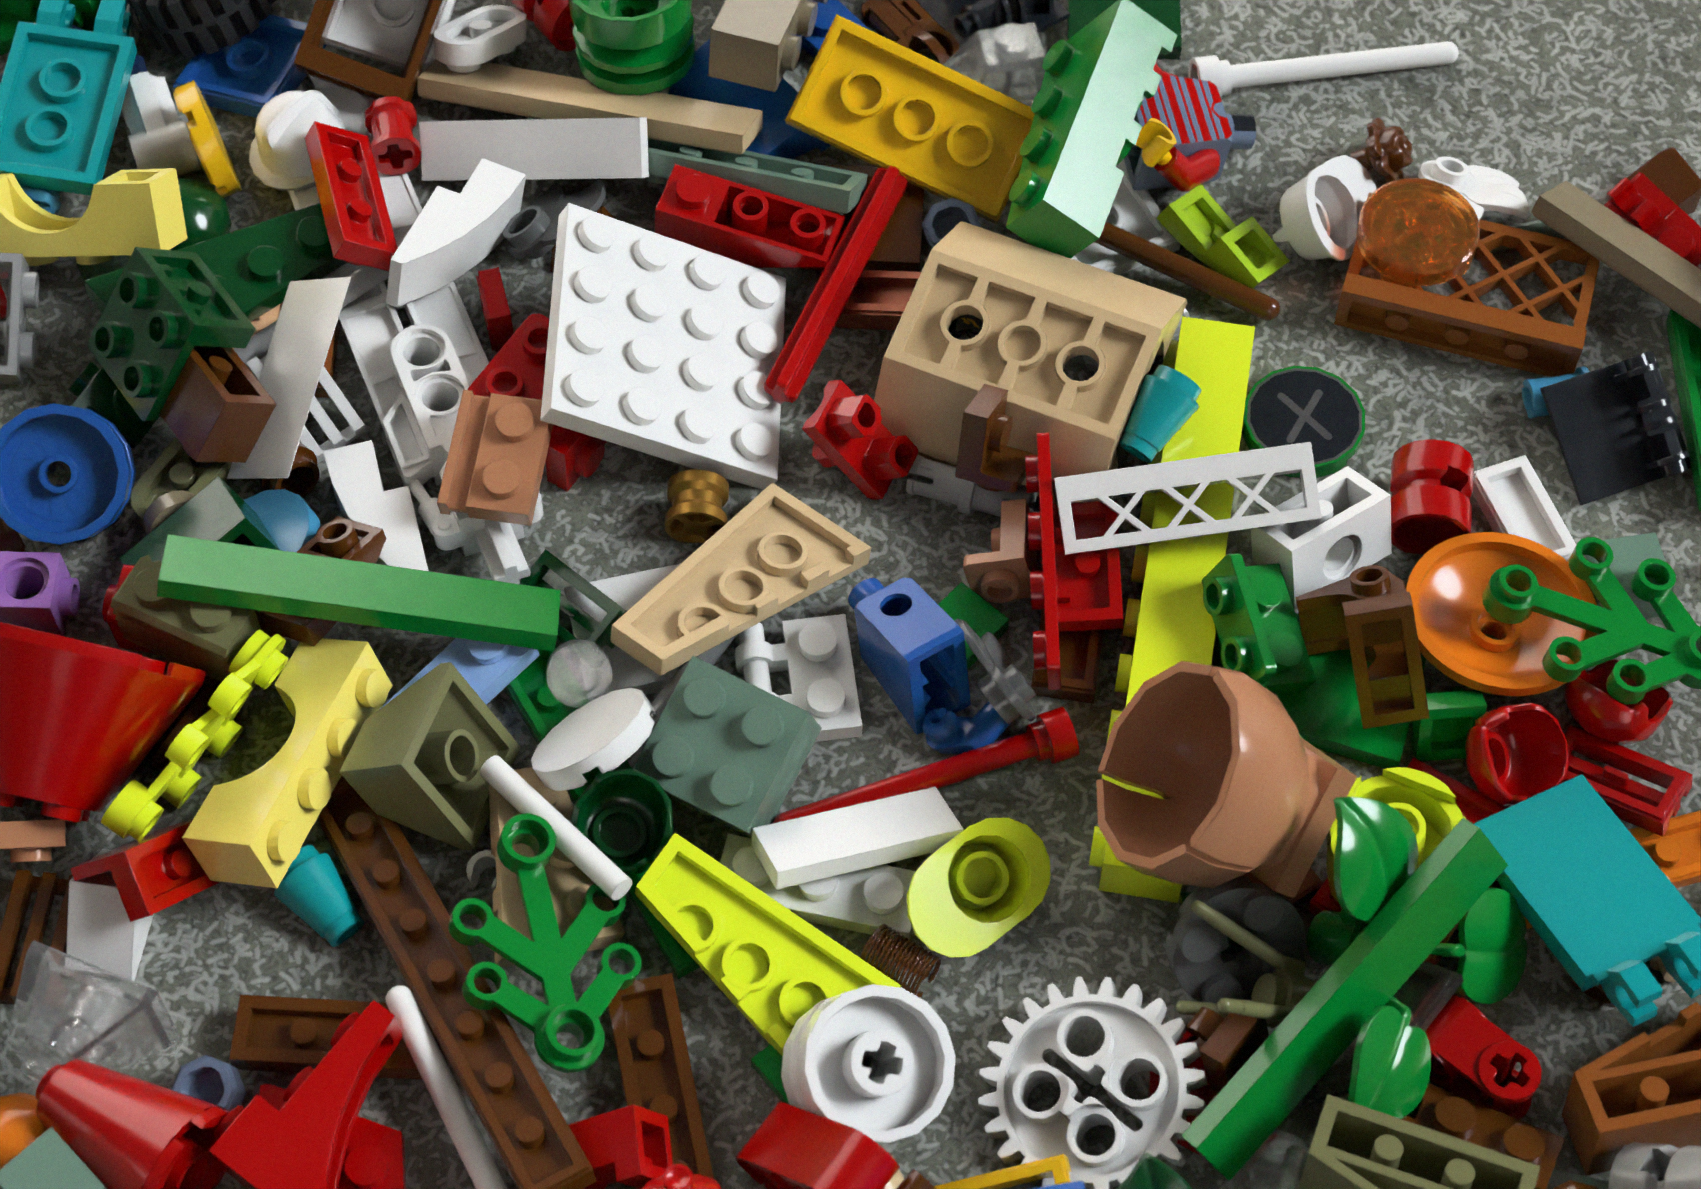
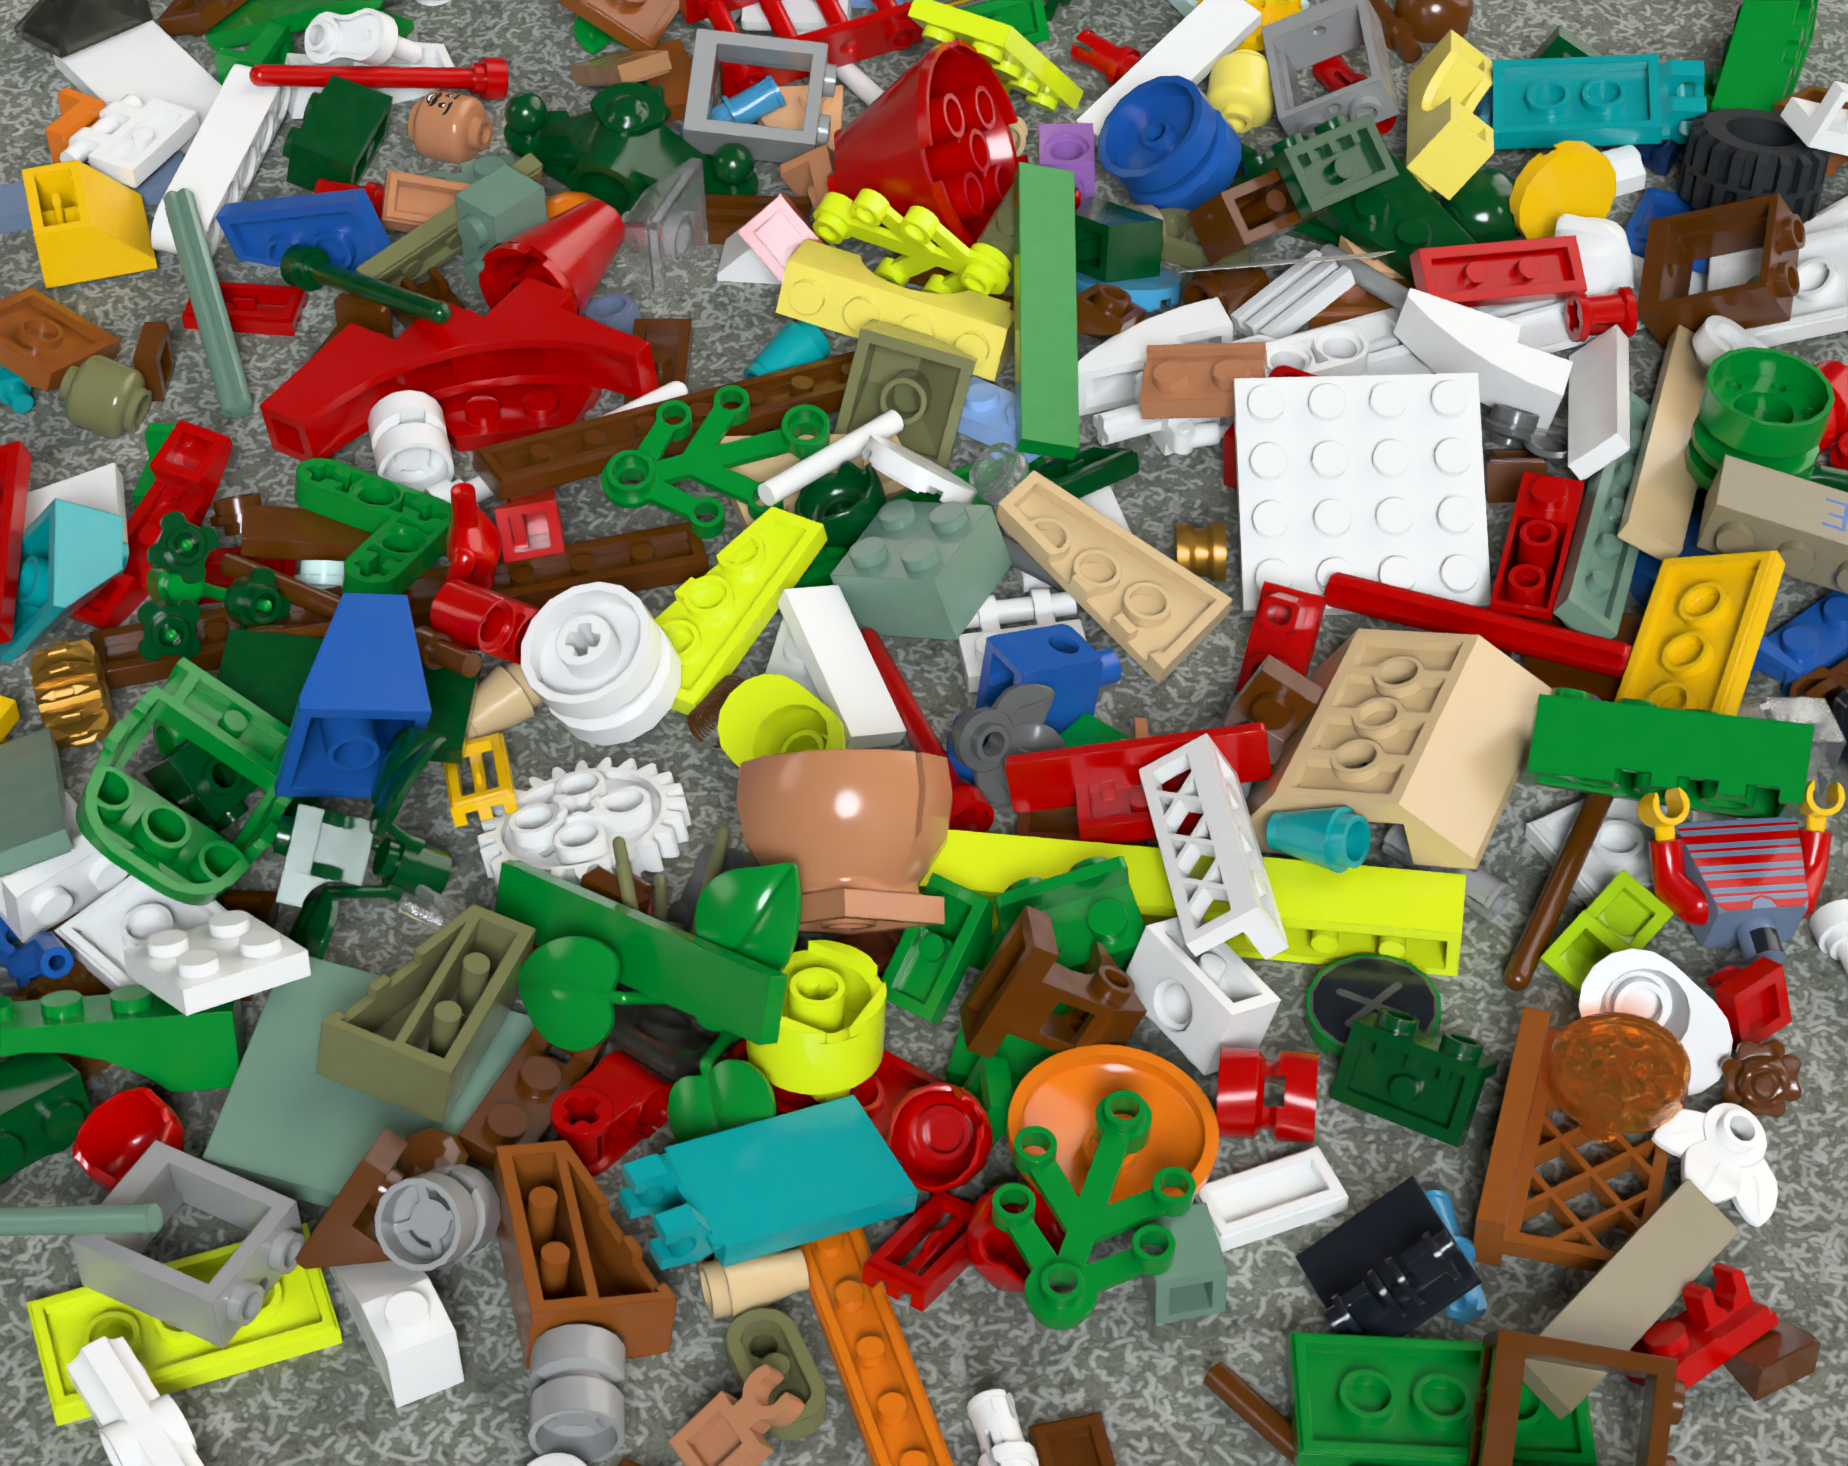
camera: 90 degrees right, 15 degrees down
none -> dark green bracket [1329,1008,1499,1147]
none -> red tile [1706,956,1792,1050]

